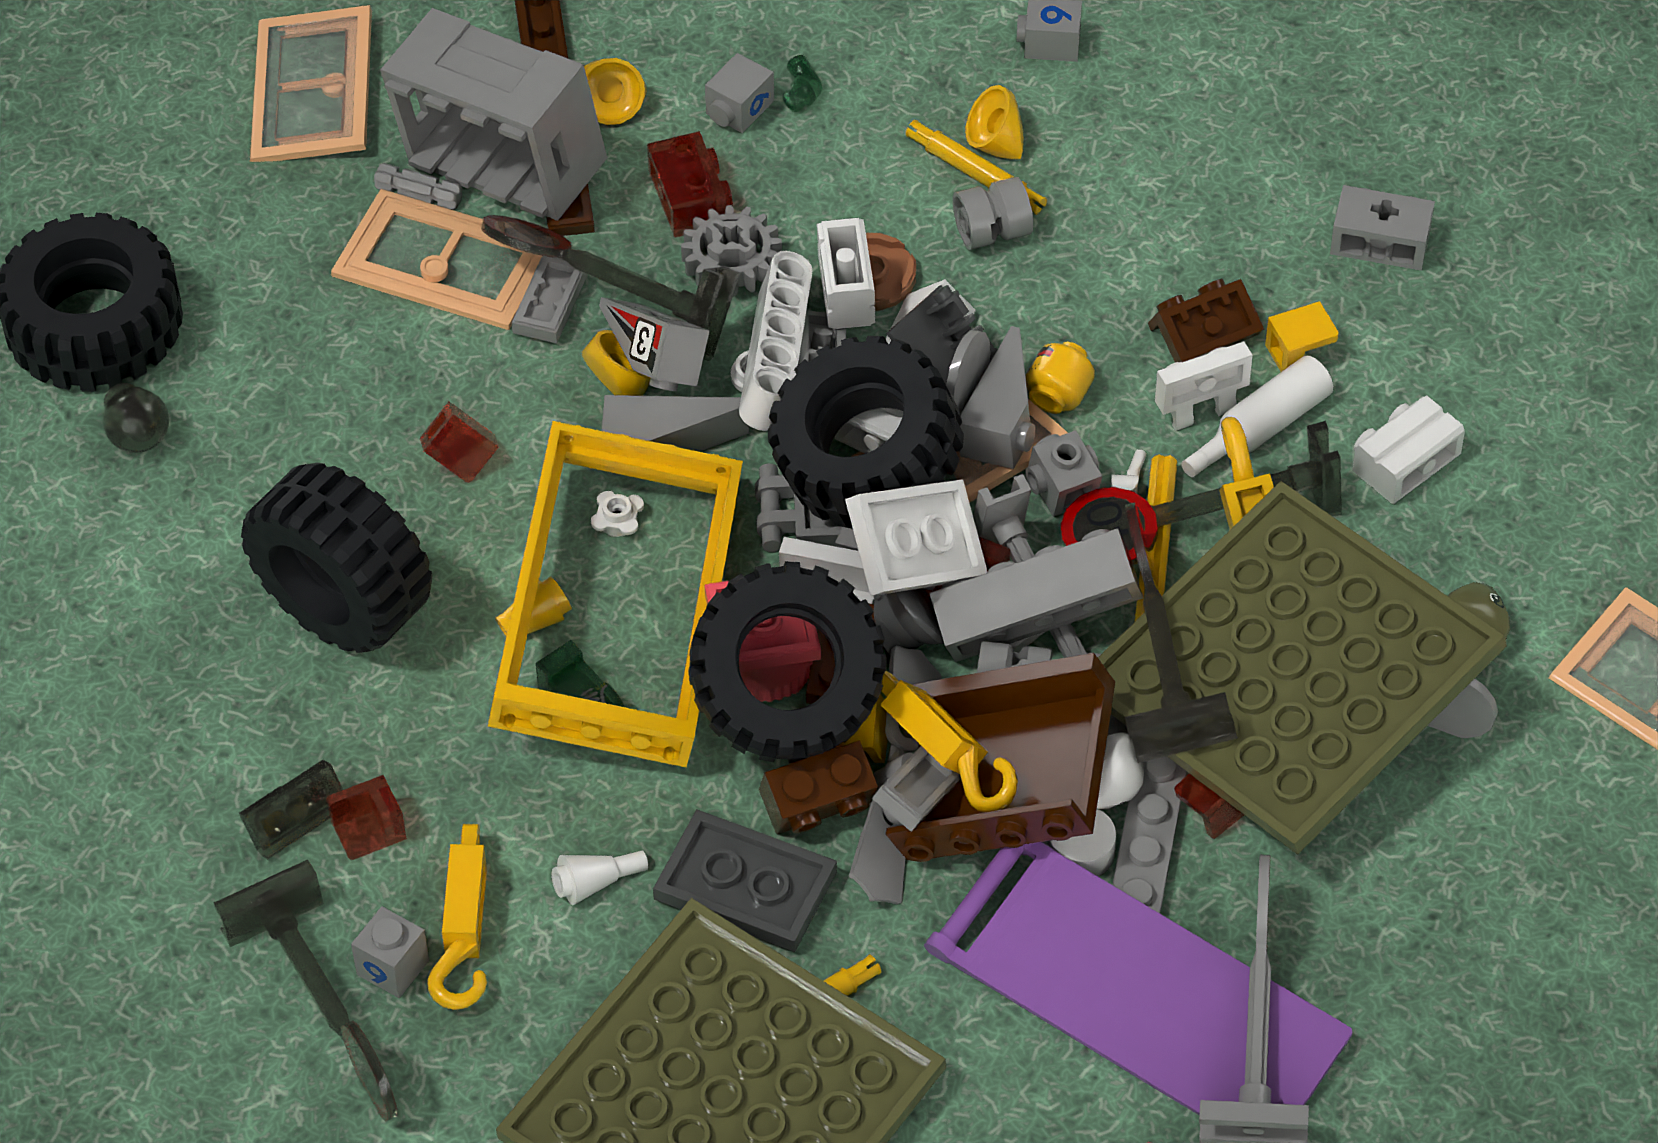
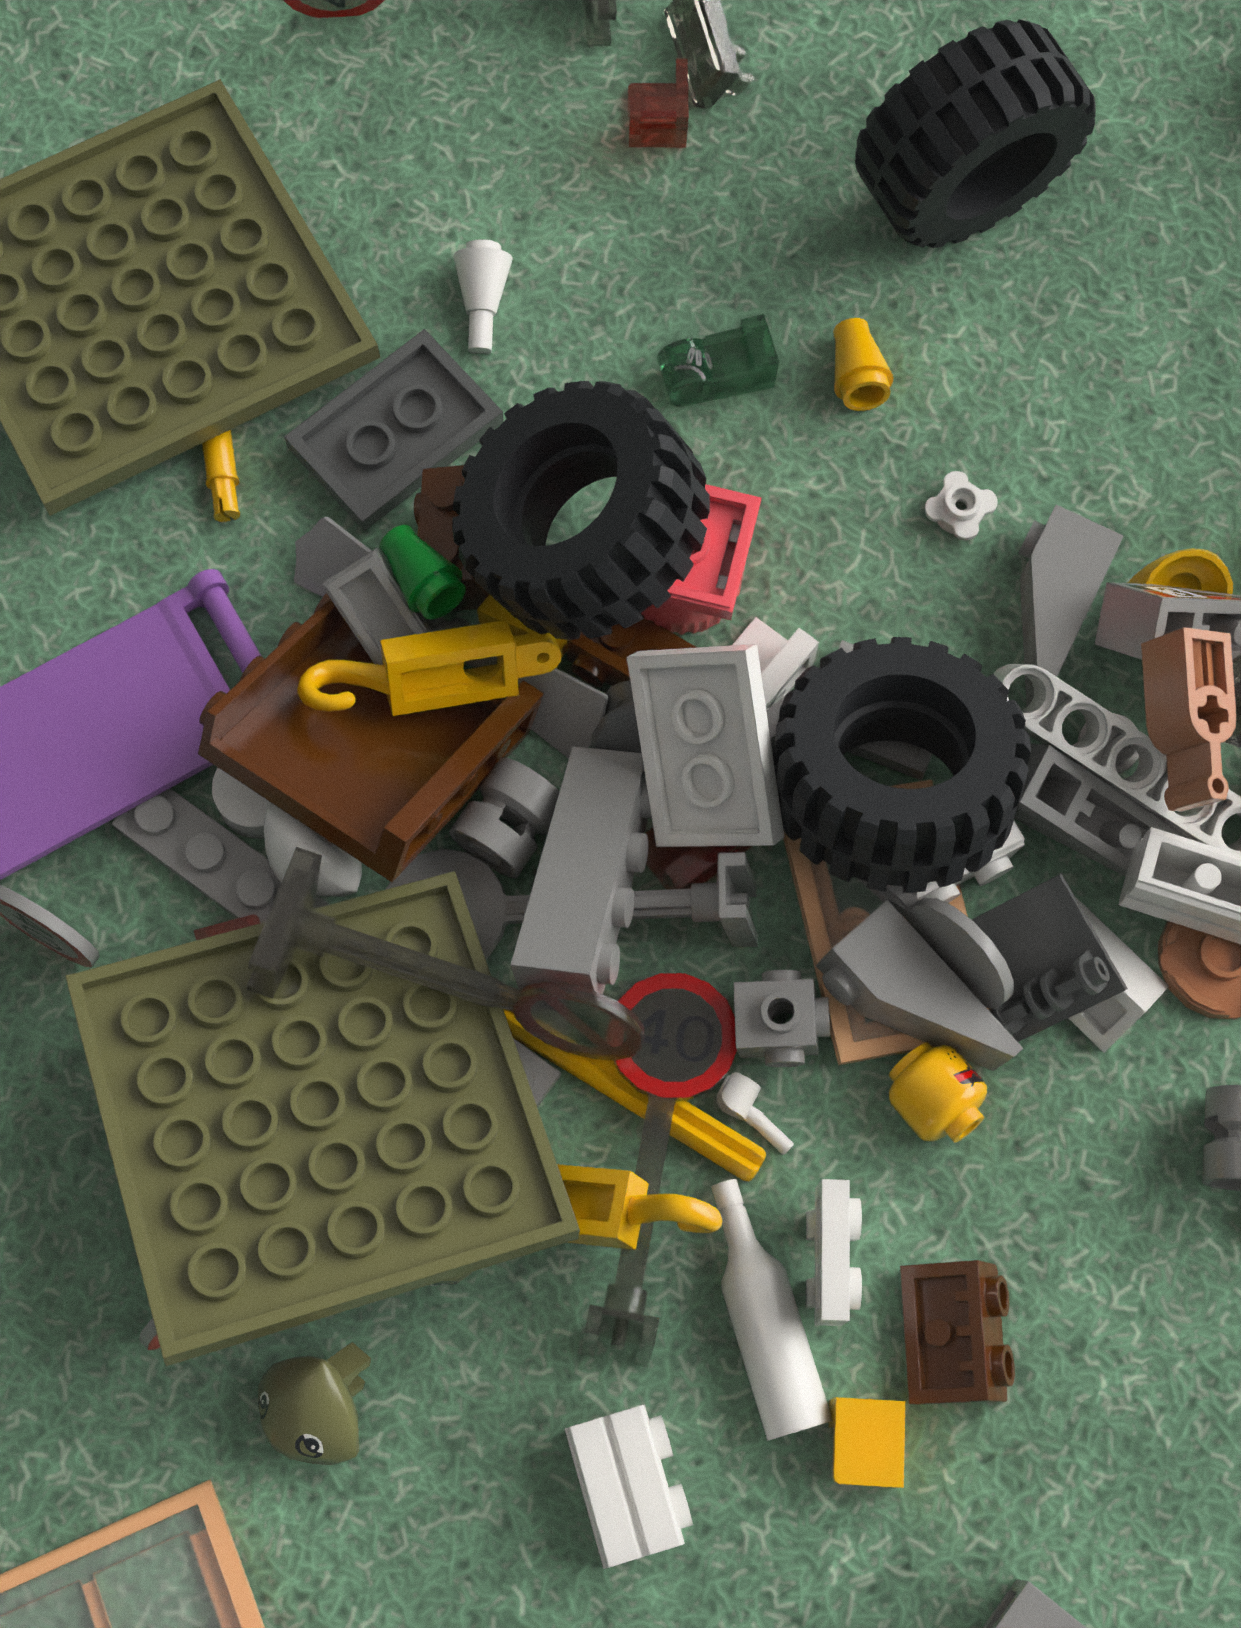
camera: 110 degrees right, 20 degrees up
light grey brick [351,906,429,998] -> none
clear red panel [420,401,499,483] -> none
yellow piece [427,824,487,1010] -> none
yellow door [488,421,743,768] -> none
none -> green cone [379,525,466,620]
none -> nougat piece [1141,627,1236,812]

